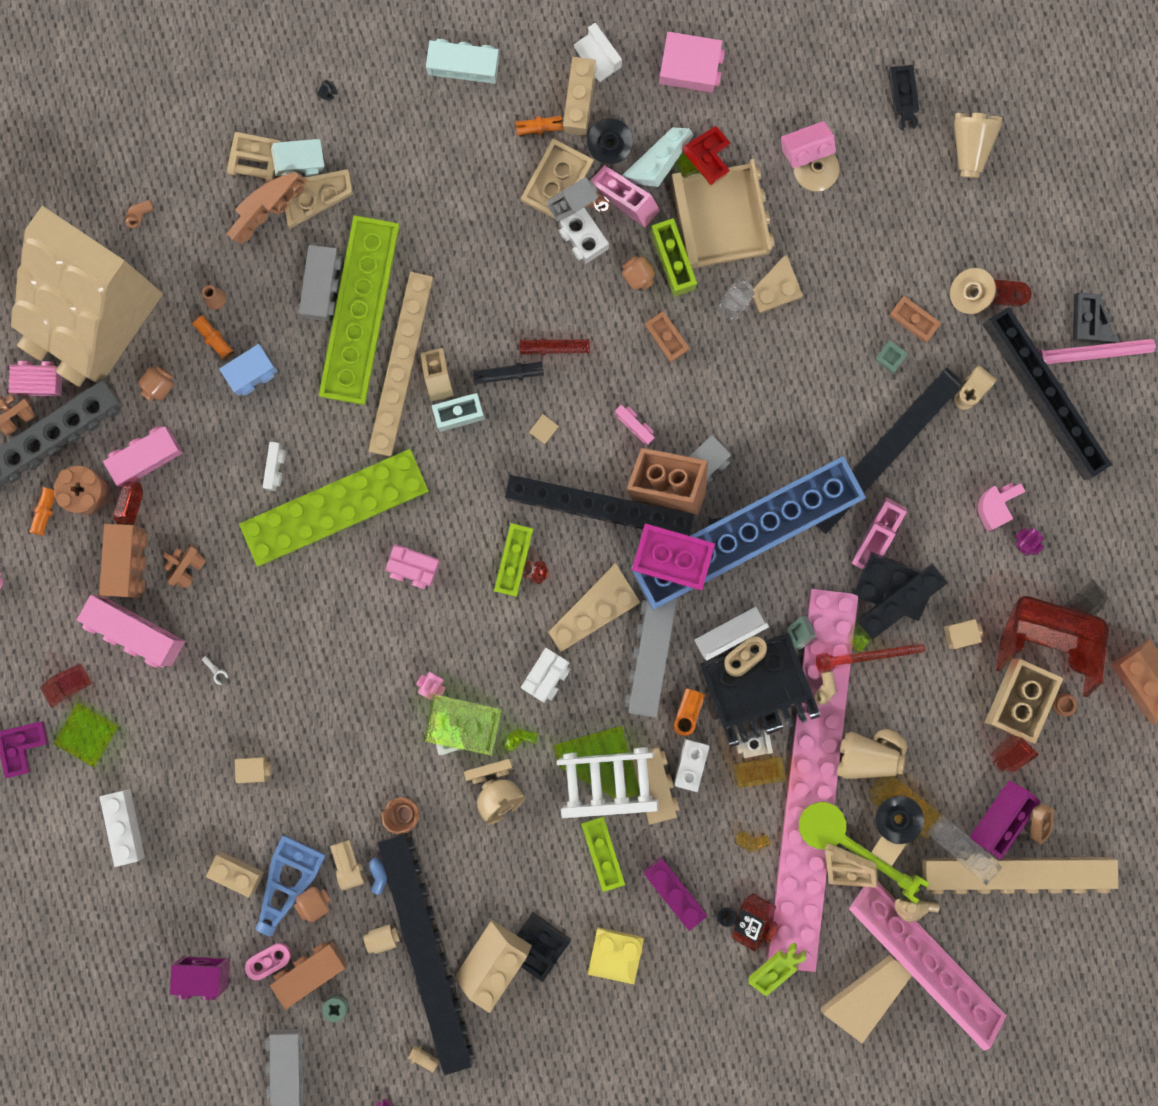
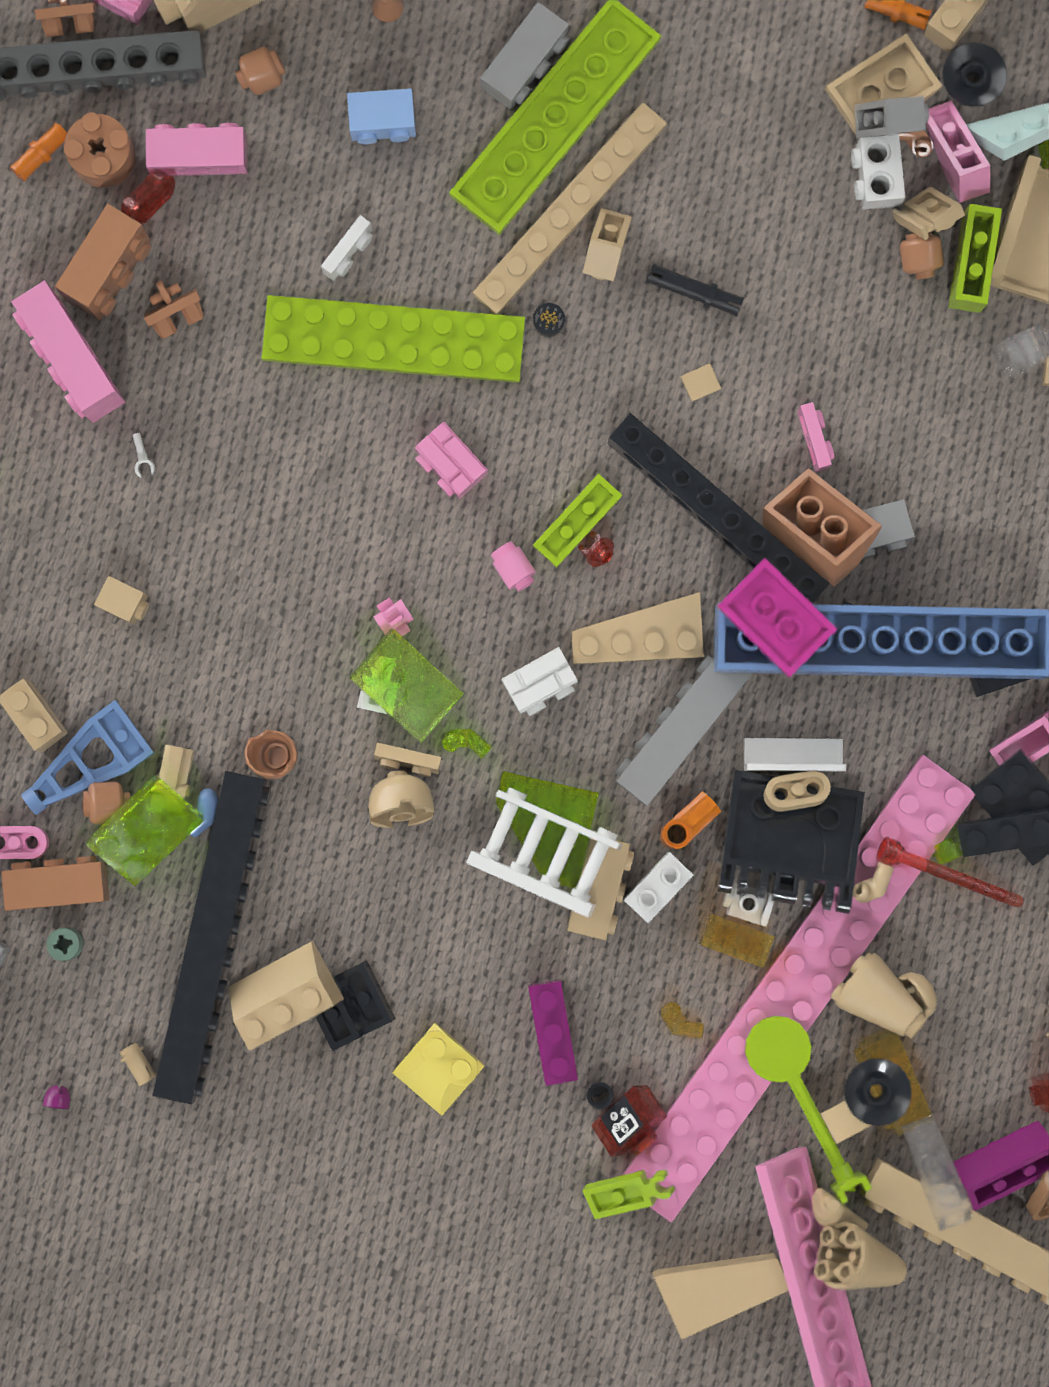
camera: 25 degrees right, 0 degrees up
orange pin [192,315,234,360] -> none
tan brick [364,924,401,954] -> none
light aqua brick [432,393,485,432] -> none
clear red pin [520,337,590,356] -> none
lime plate [581,816,625,892] -> none
nougat plate [644,311,690,363] -> none
sand green plate [787,616,816,649] -> none
tan wing [825,844,878,888] -> none
none -> clear neon green plate [86,774,204,886]
none -> bright pink brick [491,541,536,592]
none -> black tile [533,303,565,337]
none -> tan cone [814,1221,907,1290]
none -> tan plate [891,187,965,240]

